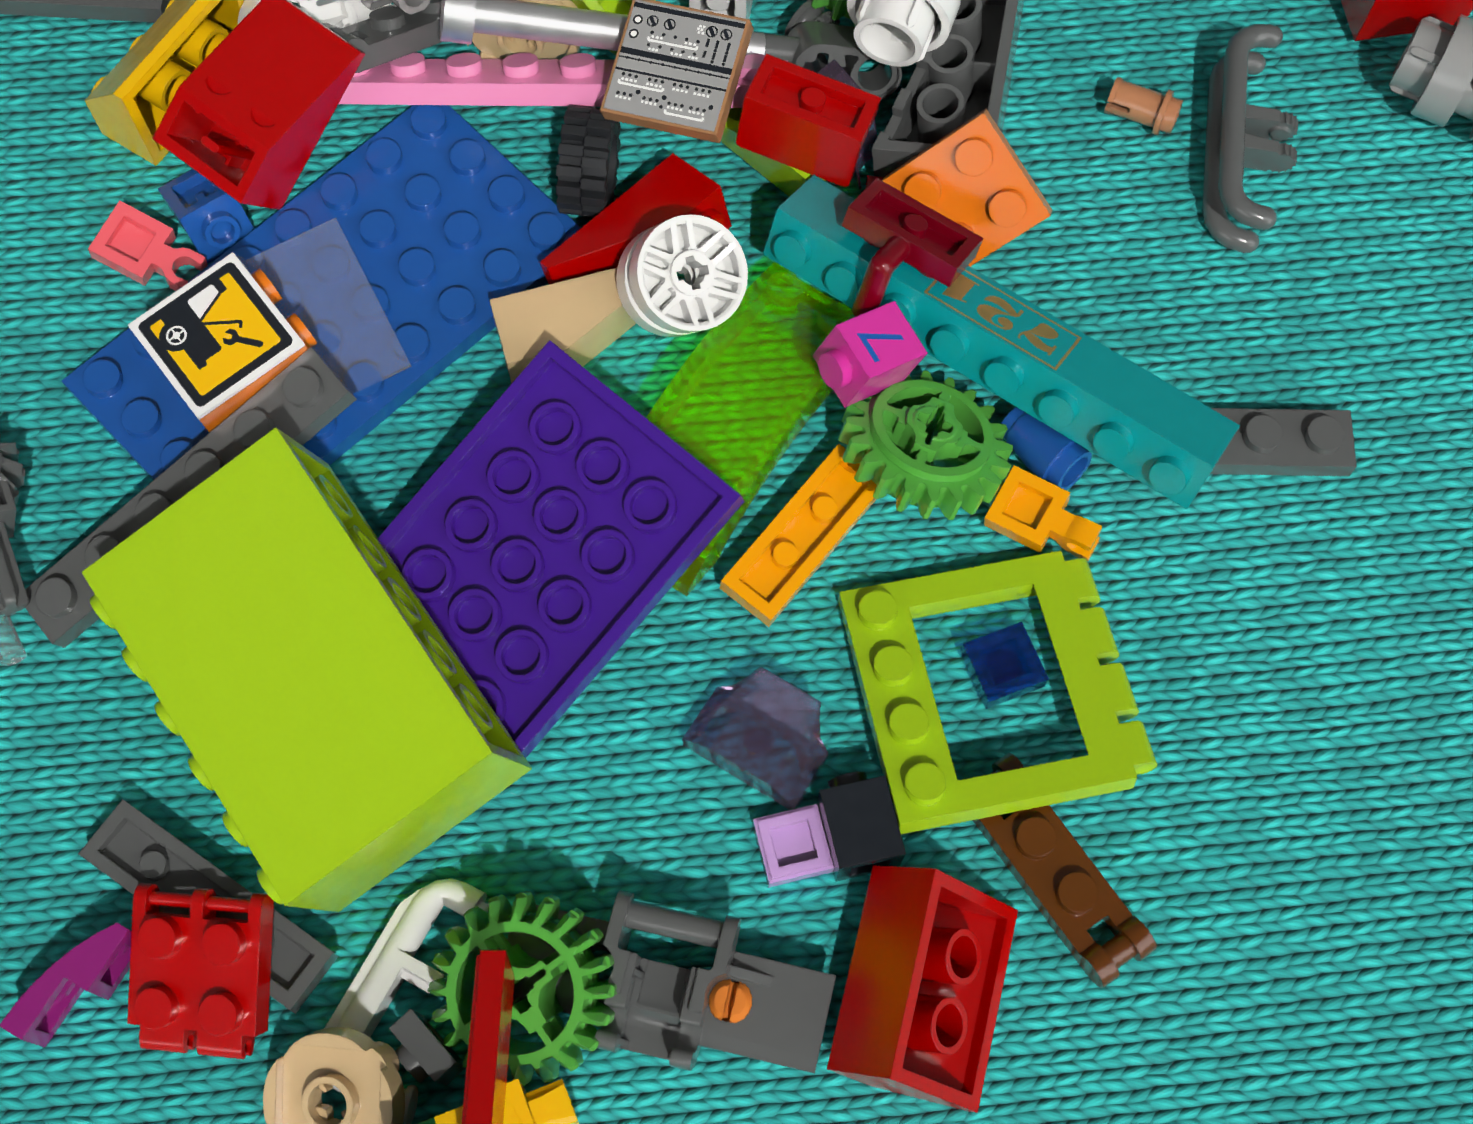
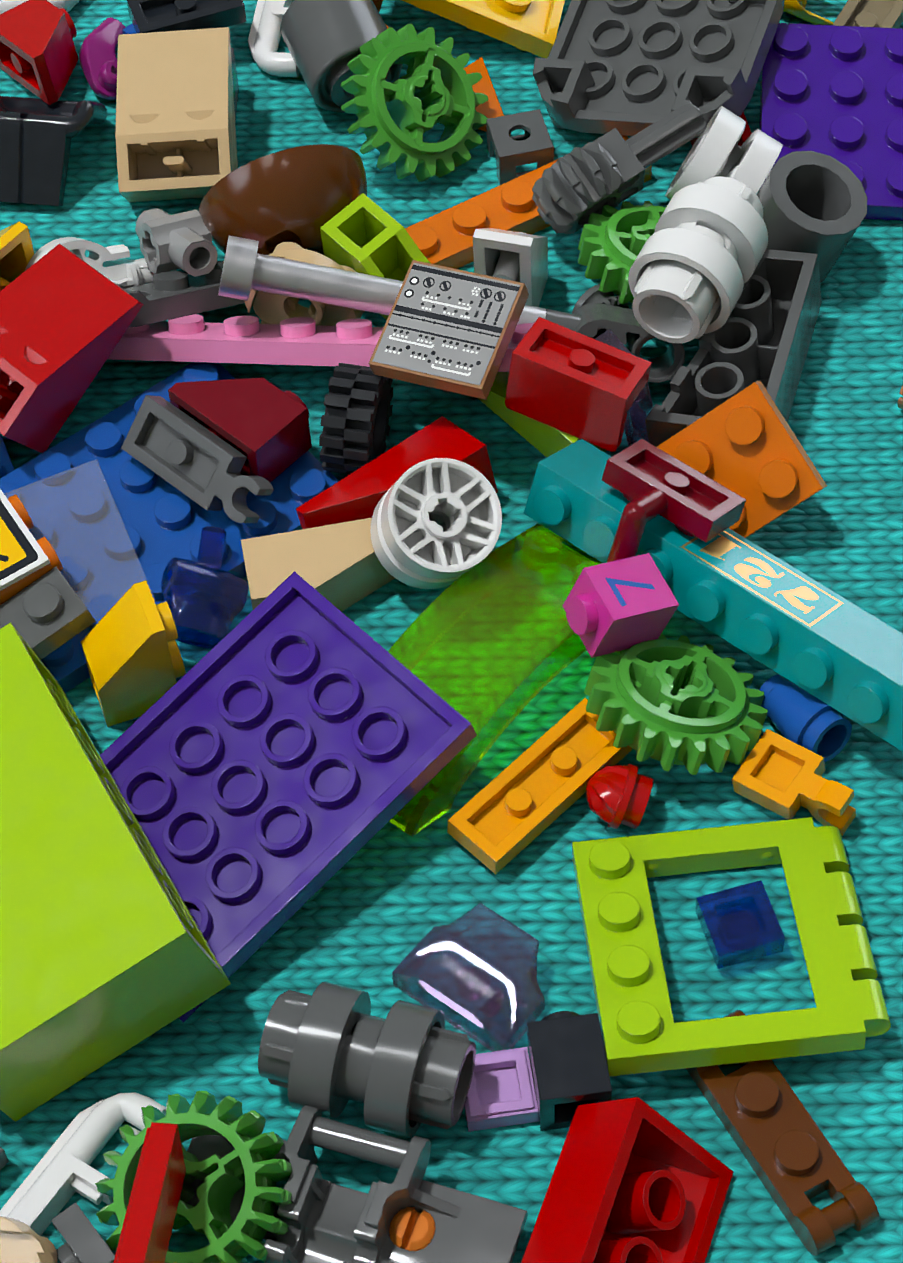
camera: 10 degrees right, 15 degrees down
none -> yellow slope [81,580,186,727]
none -> dark grey plate [121,395,274,523]
none -> clear blue piece [161,526,249,649]
none -> dark red slope [168,378,312,482]
none -> dark grey piece [258,981,476,1138]
none -> red plate [586,764,653,829]

